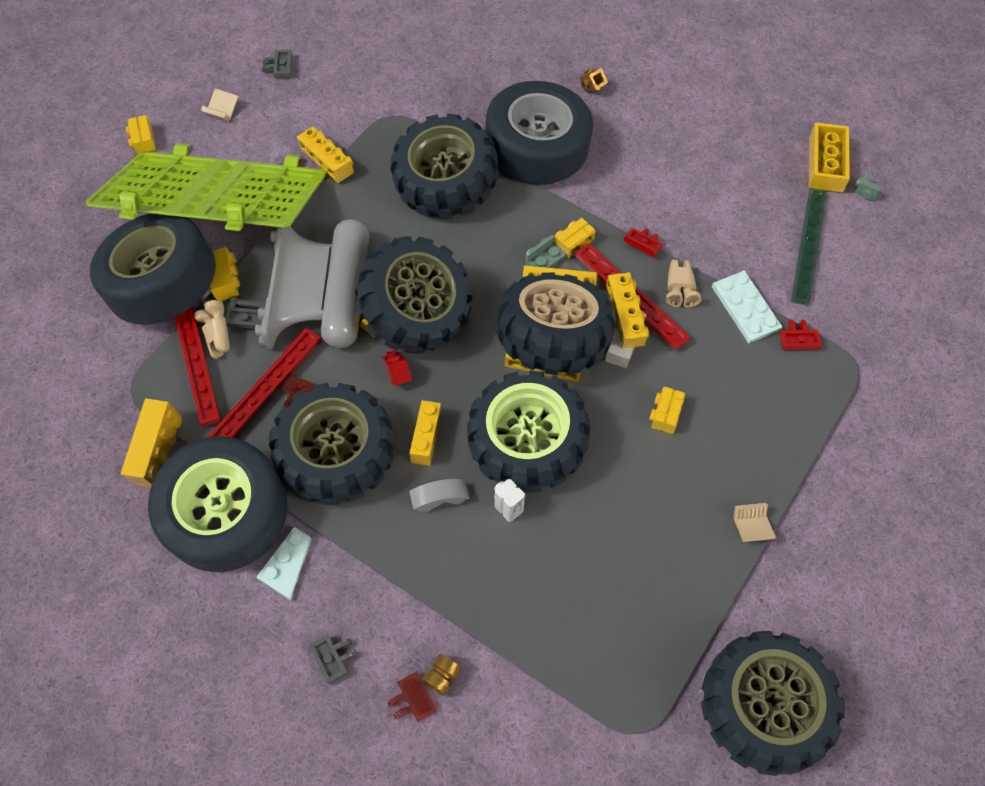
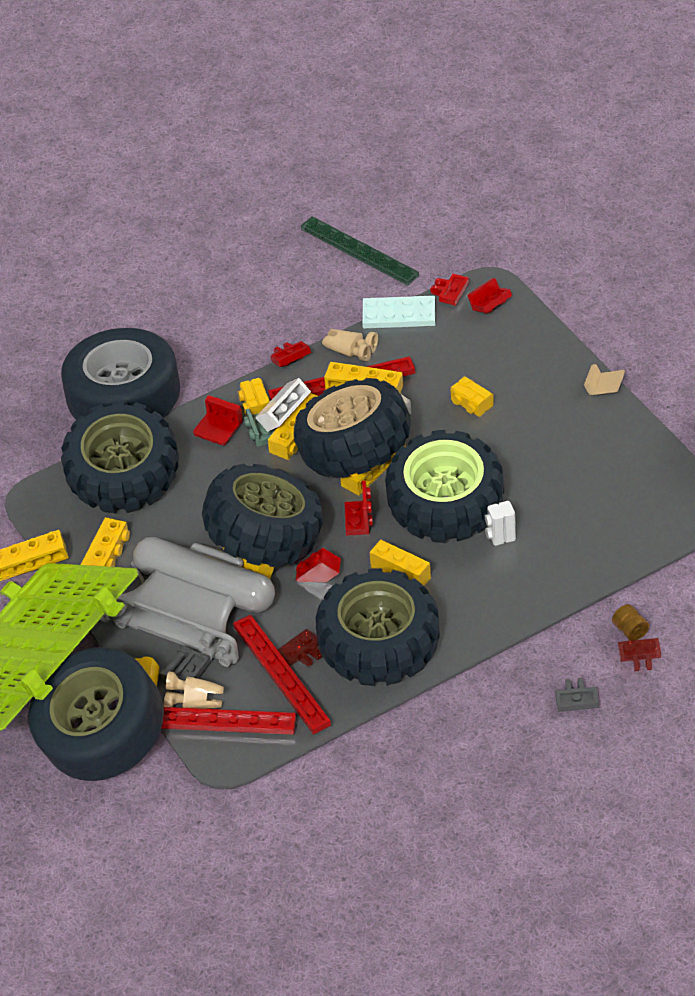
camera: 60 degrees left, 15 degrees down
yellow brick [121,398,182,488] -> none
black wheel [148,436,288,572] -> none
light aqua wing [257,527,312,601] -> none
light grey brick [409,479,470,512] -> none
pearl gold brick [579,67,608,93] -> none
yellow brick [809,123,849,192] -> none
sand green bracket [855,172,882,202] -> none
none -> yellow brick [81,517,130,591]
none -> red bracket [193,395,243,445]
none -> white brick [255,378,311,432]
none -> red bracket [345,480,373,536]
none -> red bracket [467,278,512,313]

